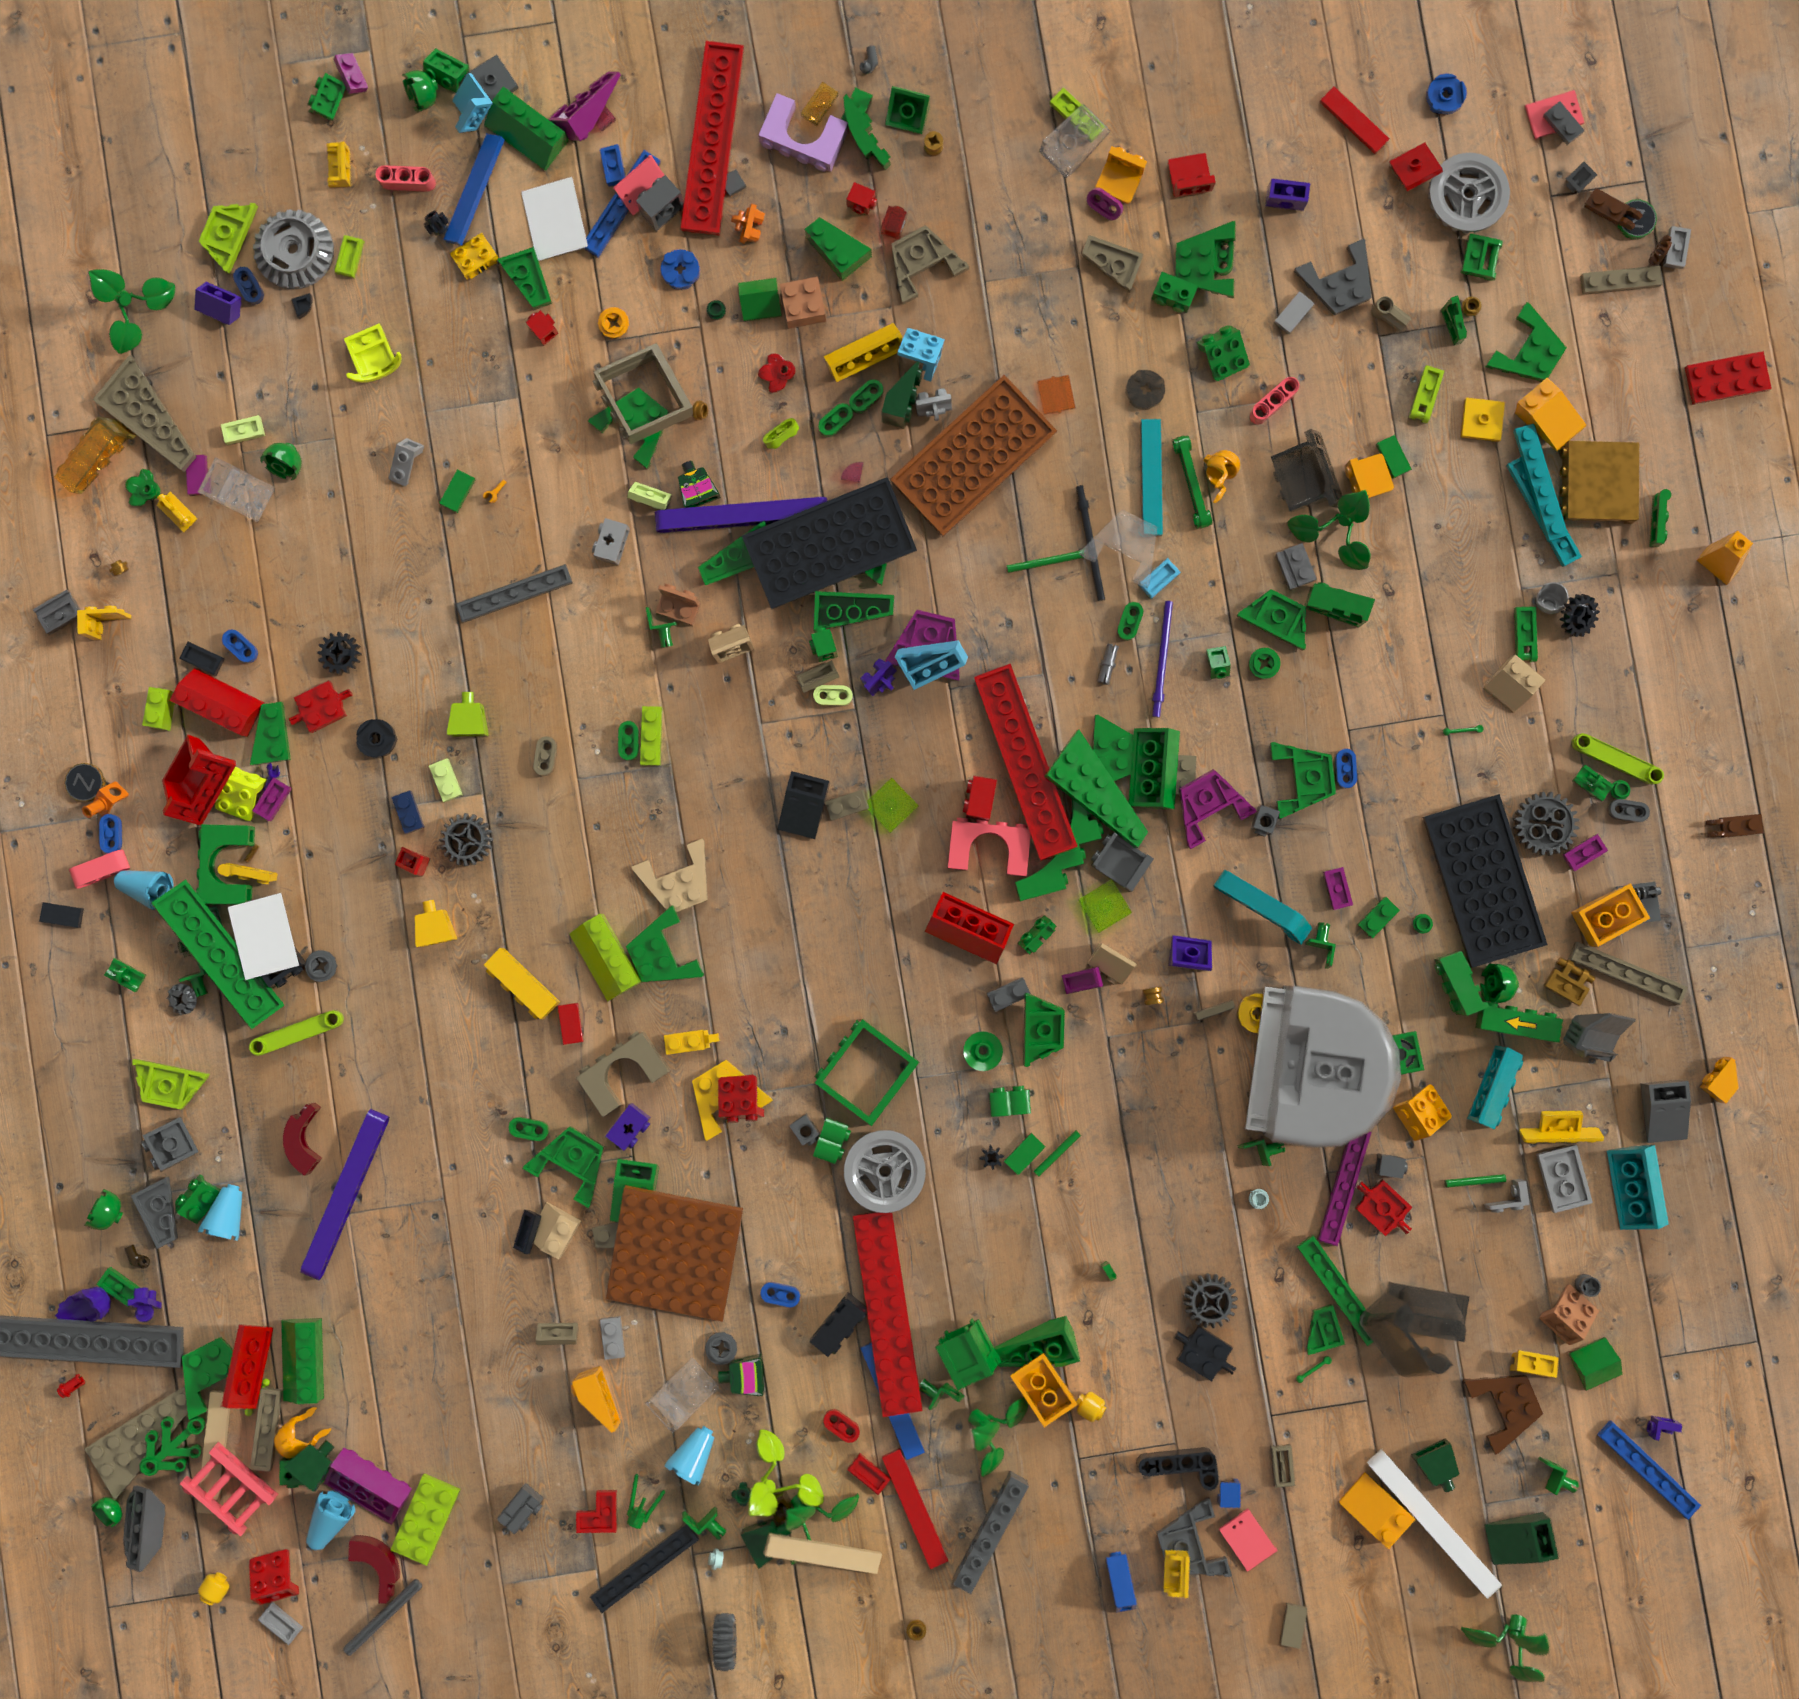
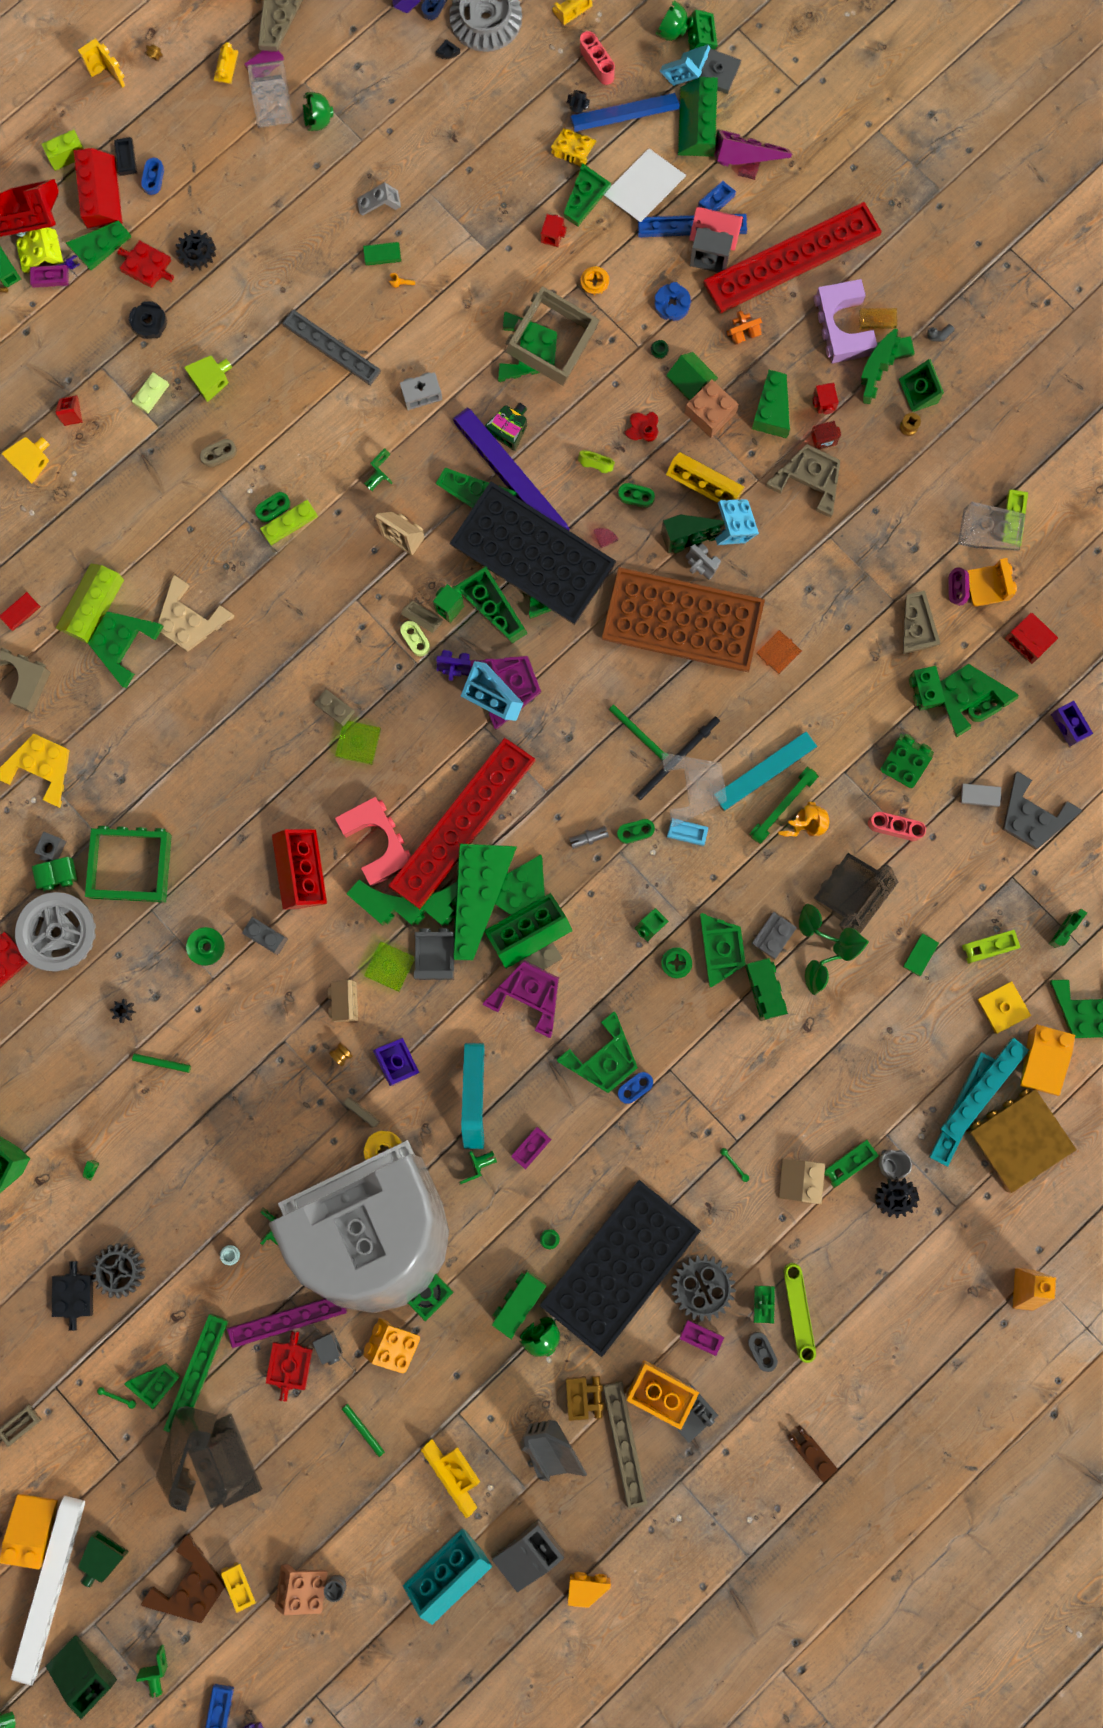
camera: 55 degrees right, 5 degrees down
flat silver plate [33,590,81,635] -> none
green plate [125,469,161,506] -> none
yellowish green plate [221,415,265,445] -> none
lime tile [334,235,364,278] -> none
neon yellow piece [344,323,402,383] -> none
dark blue plate [391,790,425,834] -> none
dark grey gear [439,813,494,866] -> none
yellow brick [484,948,560,1020] -> none
yellowish green plate [627,482,672,510] -> none
nougat bracket [655,584,700,626] -> none
yellow hinge [664,1030,720,1055] -> none
pearl gold plate [692,400,708,420] -> none
red bracket [718,1075,764,1123] -> none
dark grey tile [726,169,746,197] -> none
black slope [777,771,830,839] -> none
green plate [849,379,883,413] -> none
red brick [963,776,997,822] -> none
green brick [989,1085,1031,1117] -> none
green tile [1004,1133,1046,1175] -> none
green hinge [1017,915,1057,955] -> none
green wing [1023,993,1065,1067] -> none
magenta tile [1062,967,1103,994] -> none
clear smoke plate [1126,370,1165,410] -> none
dark purple bar [1152,601,1173,718] -> none
dark grey brick [1250,805,1280,837] -> none
light orange bracket [1345,454,1394,498] -> none
green plate [1357,897,1400,938] -> none
dark tan piece [1371,296,1411,332] -> none
pearl gold plate [1461,297,1482,316] -> none
teal slope [1467,1045,1523,1129] -> none
green brick [1475,1002,1563,1043] -> none
light grey bracket [1484,1179,1530,1213] -> none
light grey plate [1536,1144,1593,1213] -> none
green slope [1568,1337,1623,1391] -> none
green plate [1610,780,1630,800] -> none
green plate [1649,489,1672,547] -> none

